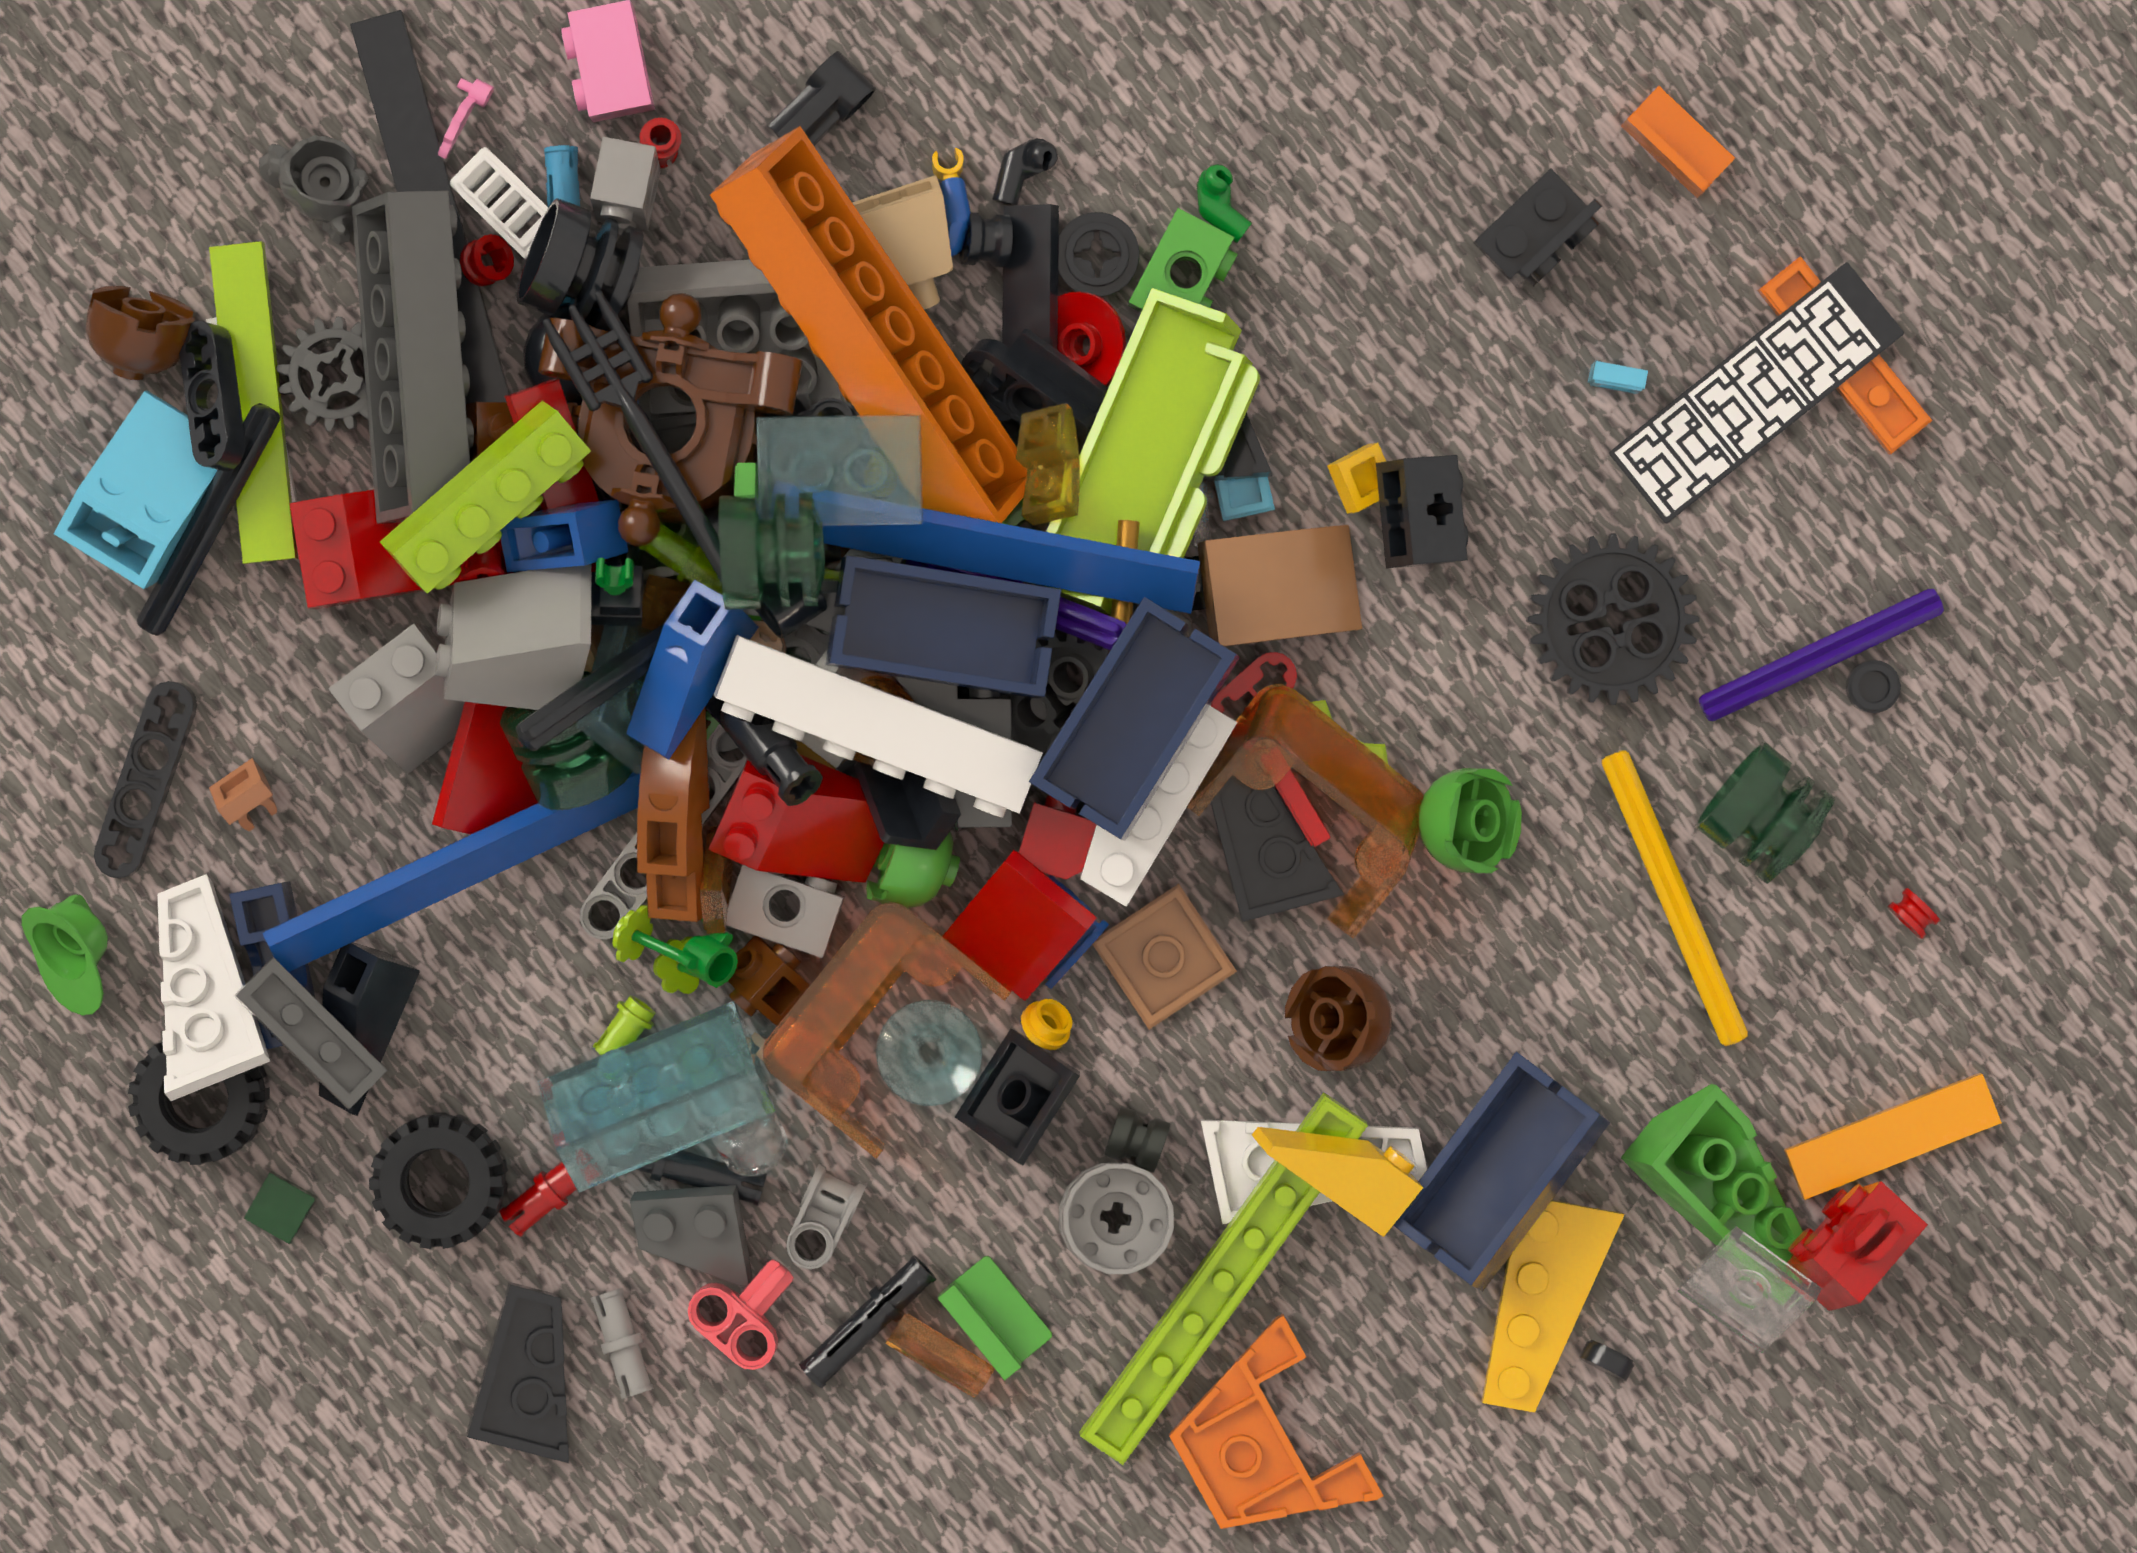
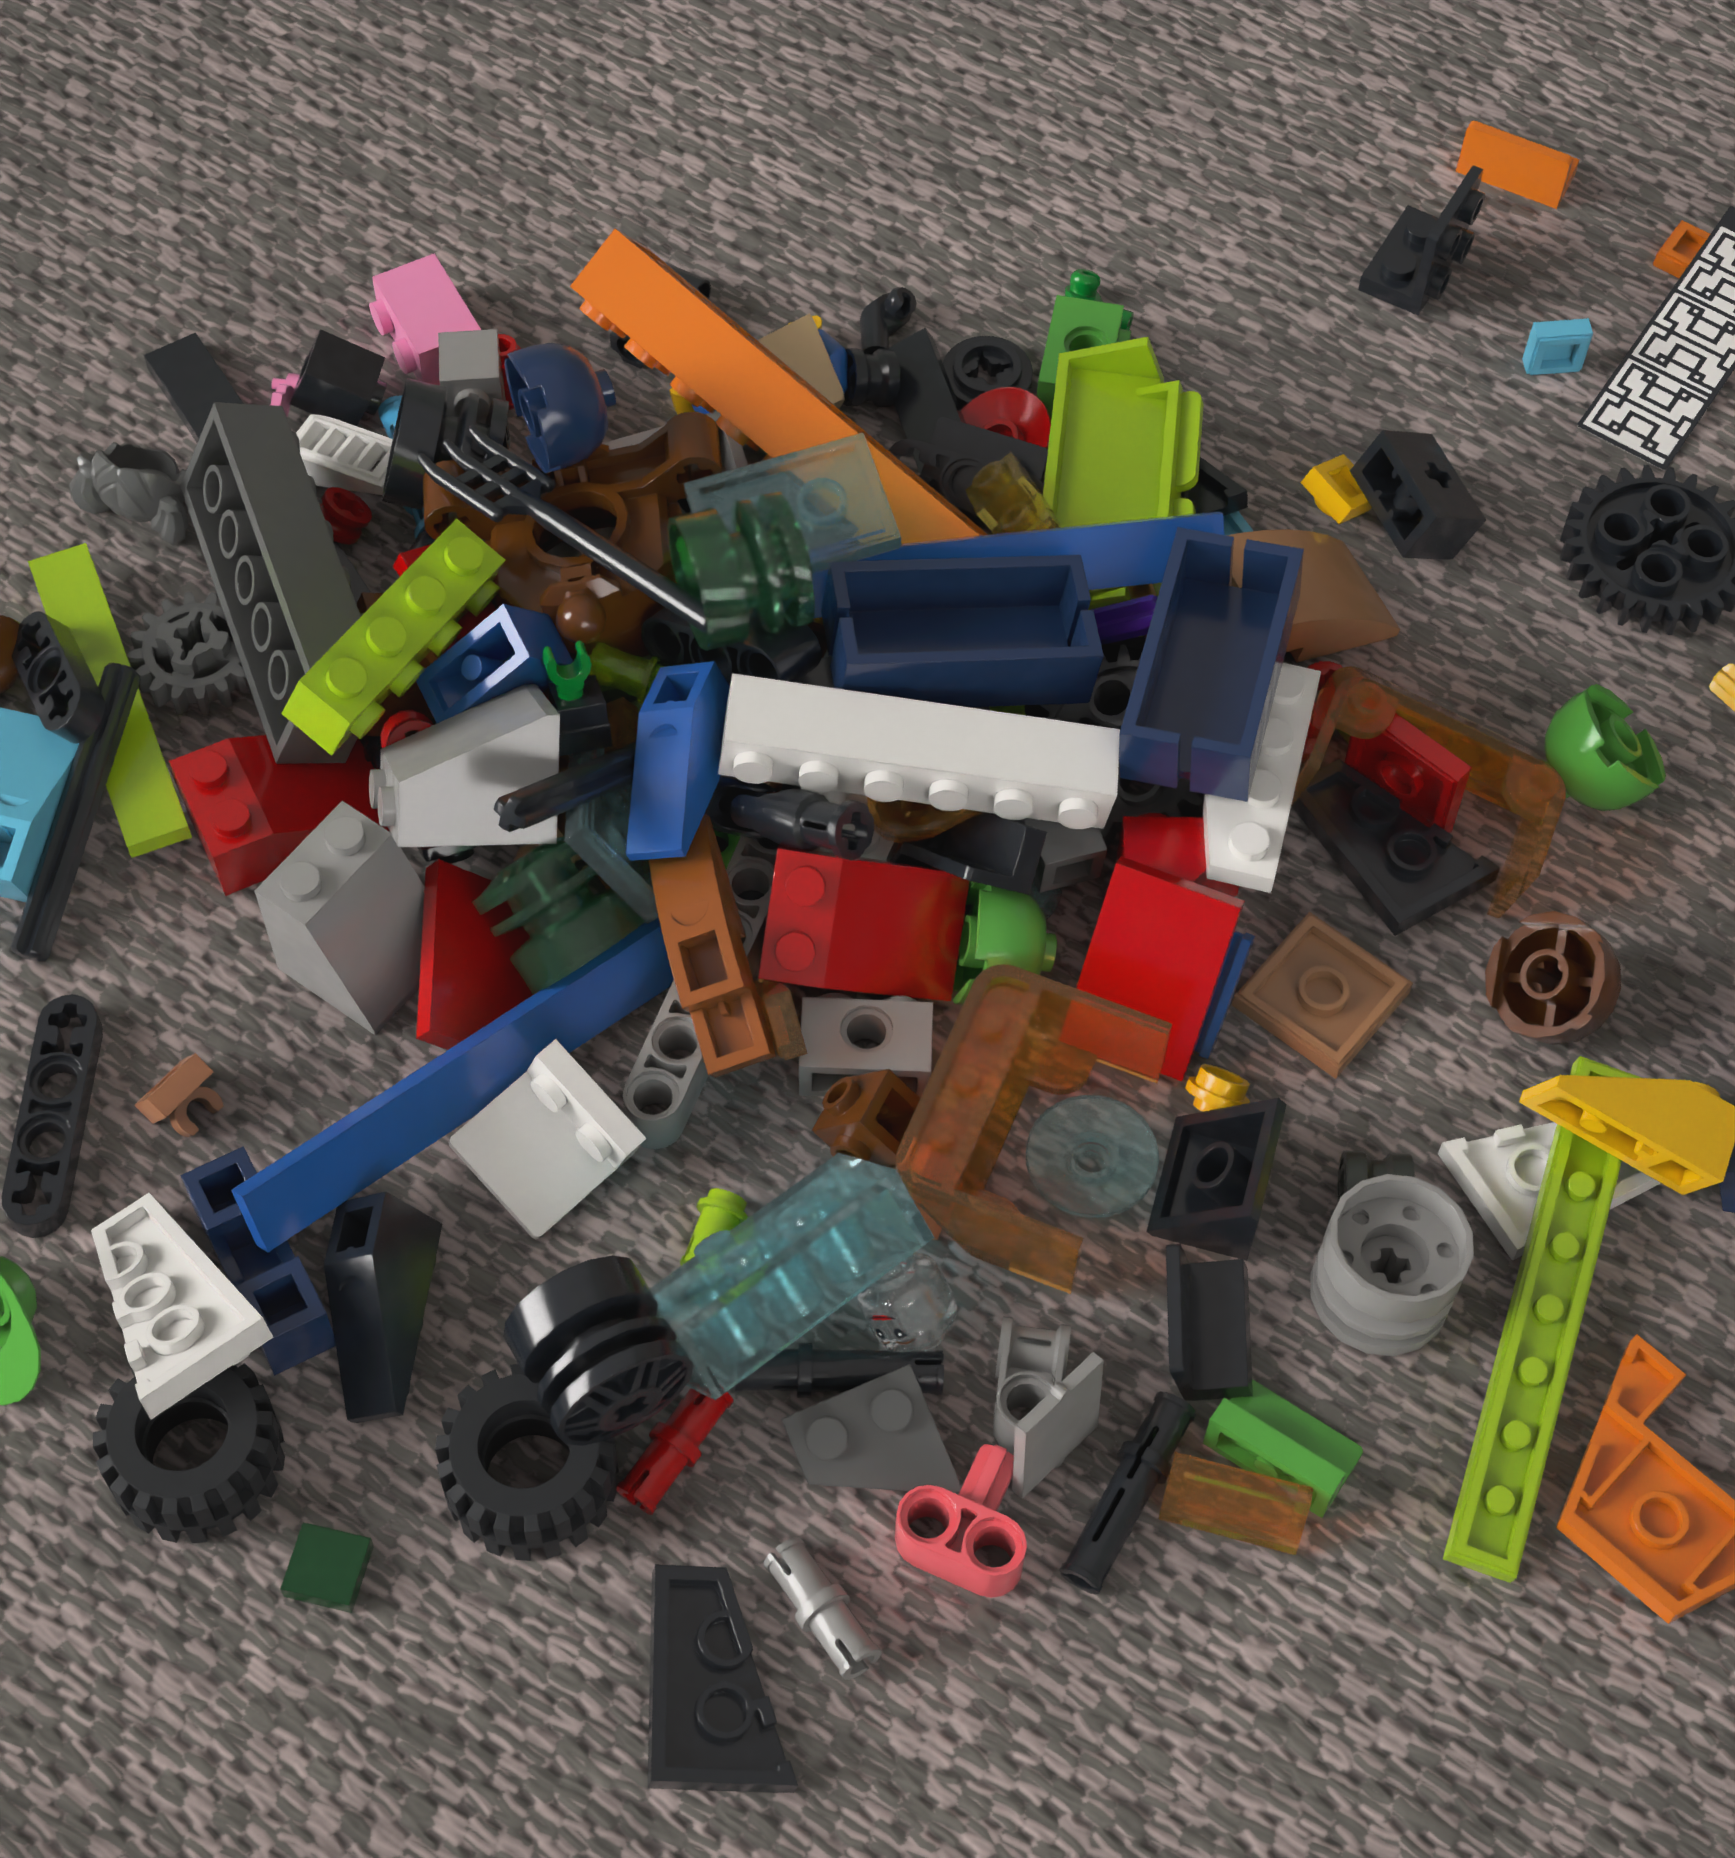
camera: 20 degrees left, 30 degrees down
dark grey plate [234,957,388,1109] -> none
plant [612,864,738,994] -> none
none -> black brick [289,329,387,426]
none -> white bracket [449,1039,647,1239]
none -> black wheel [503,1255,694,1446]
none -> dark blue cylinder [504,343,616,473]
none -> light grey piece [1012,1352,1104,1499]
none -> black panel [1166,1244,1253,1401]

